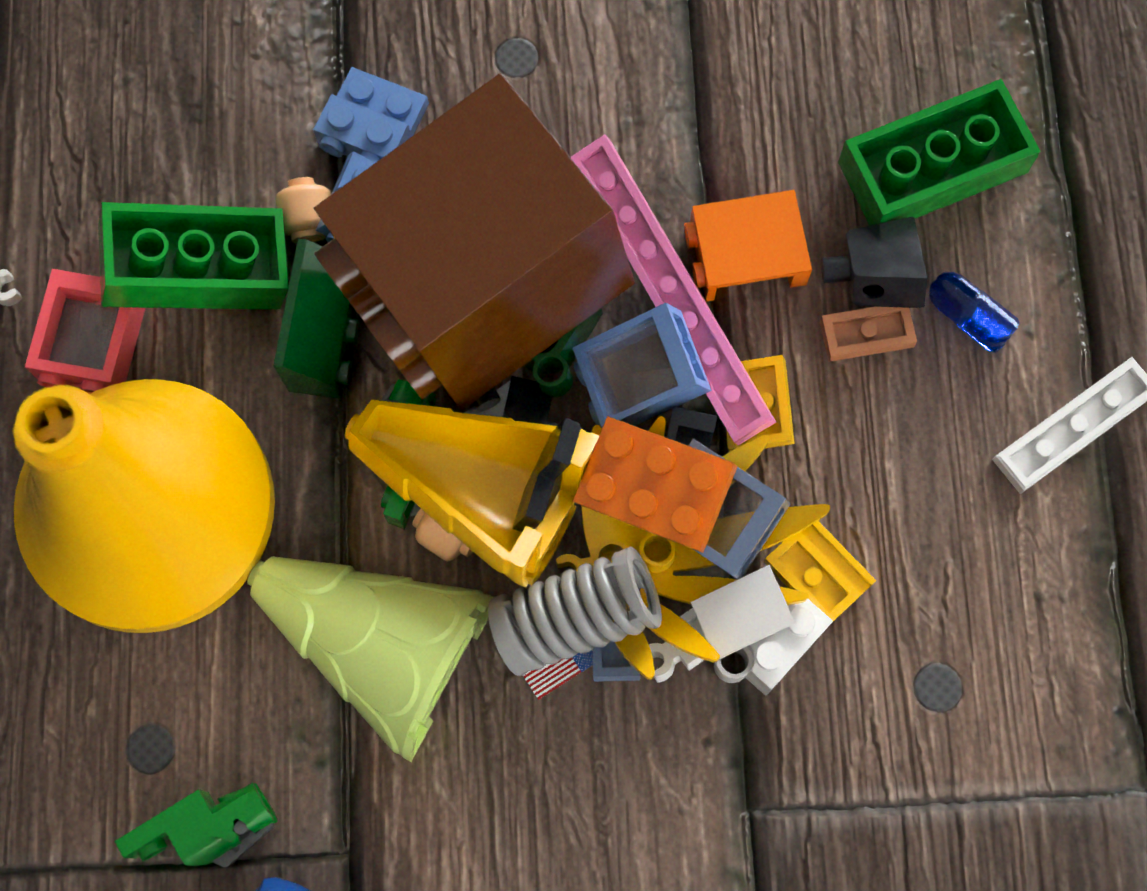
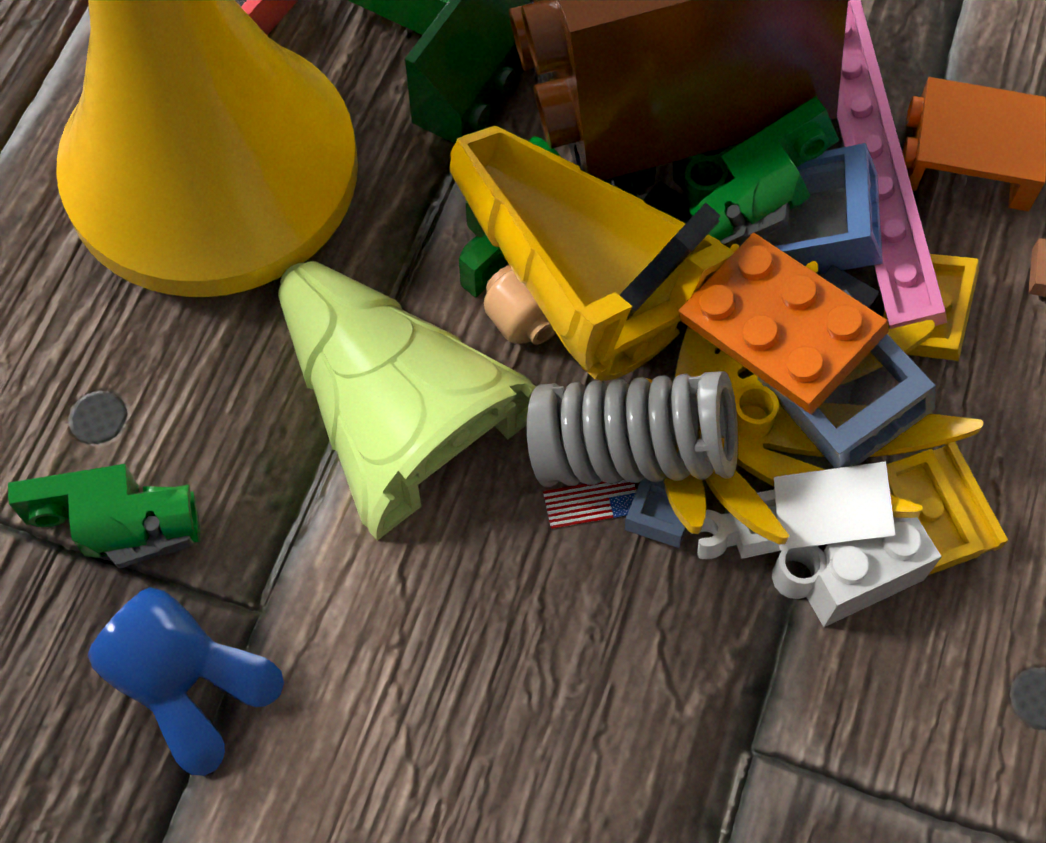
camera: 20 degrees right, 10 degrees down
none -> green plate [689,96,839,248]

